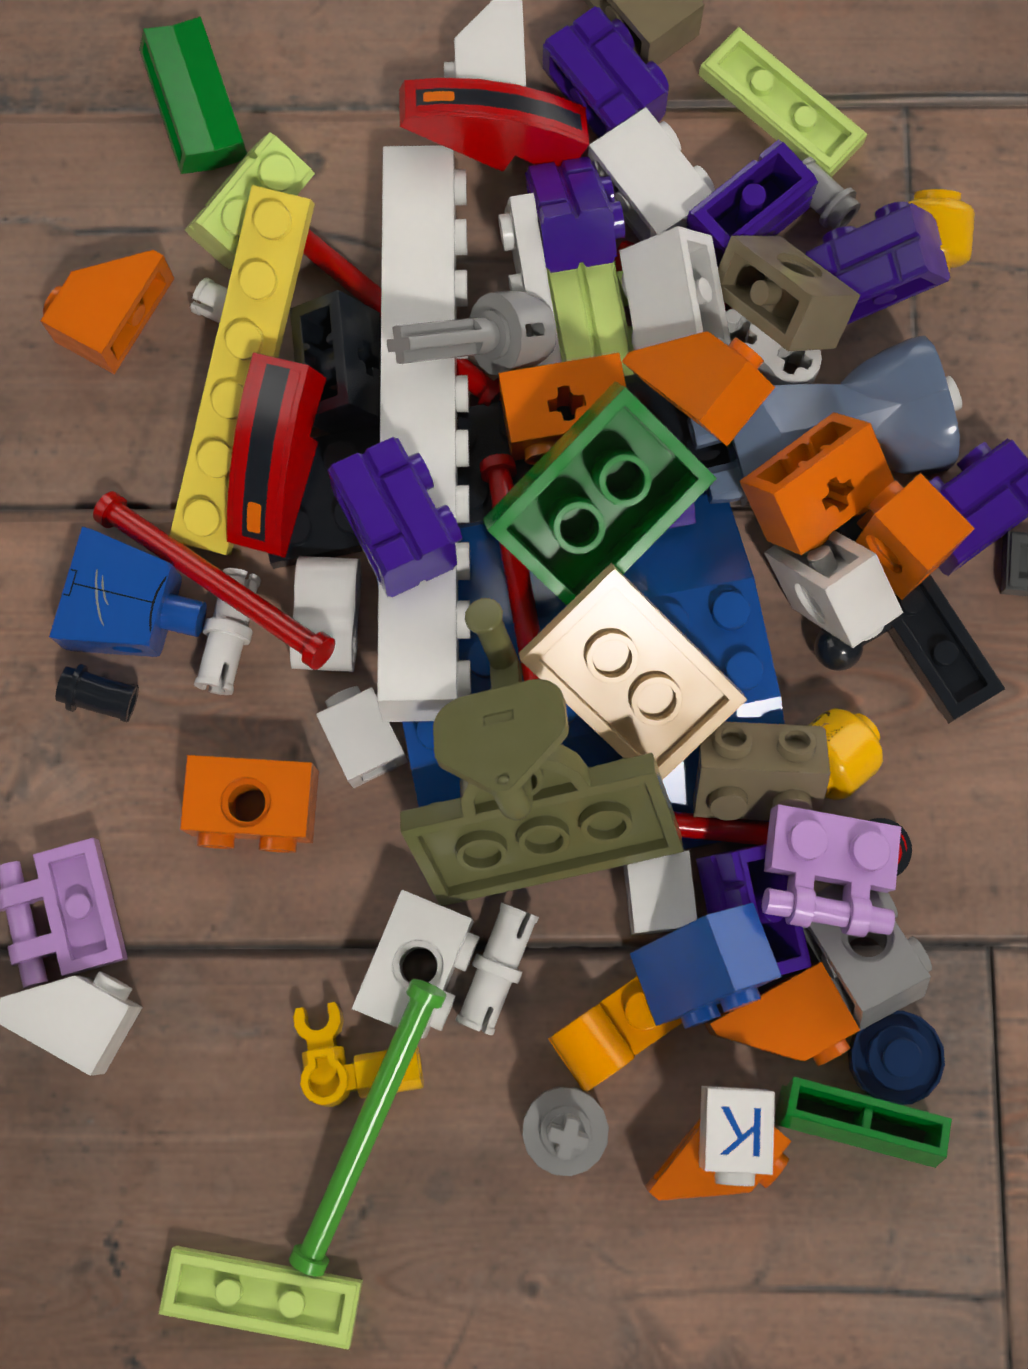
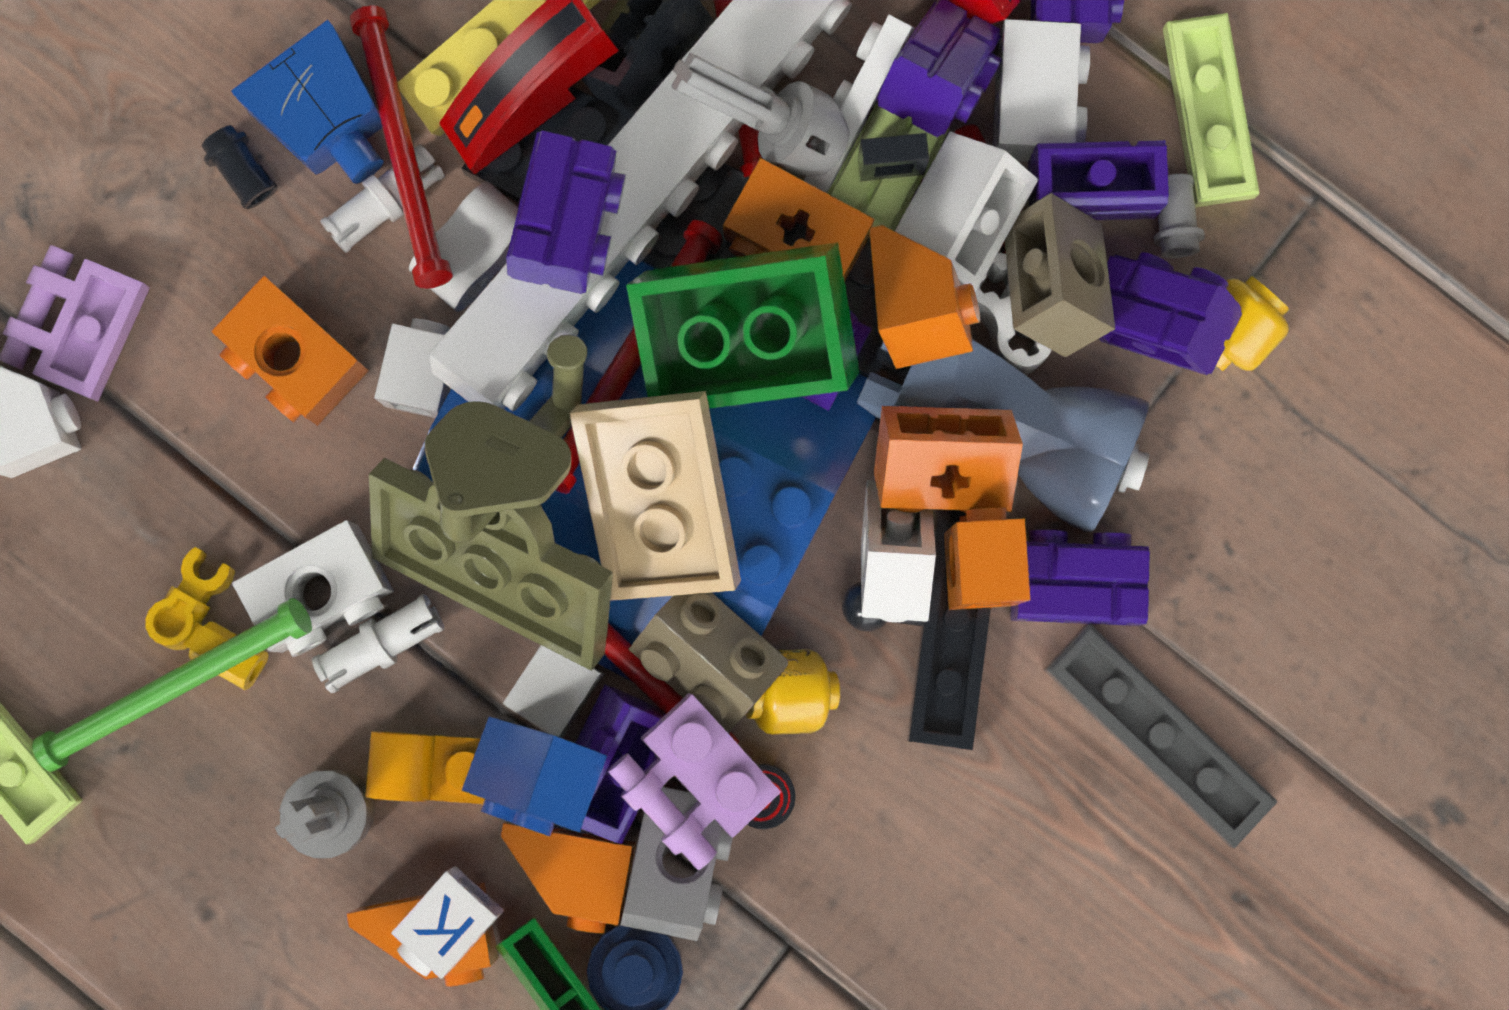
camera: 35 degrees right, 5 degrees up
none -> black tile [858,133,929,181]

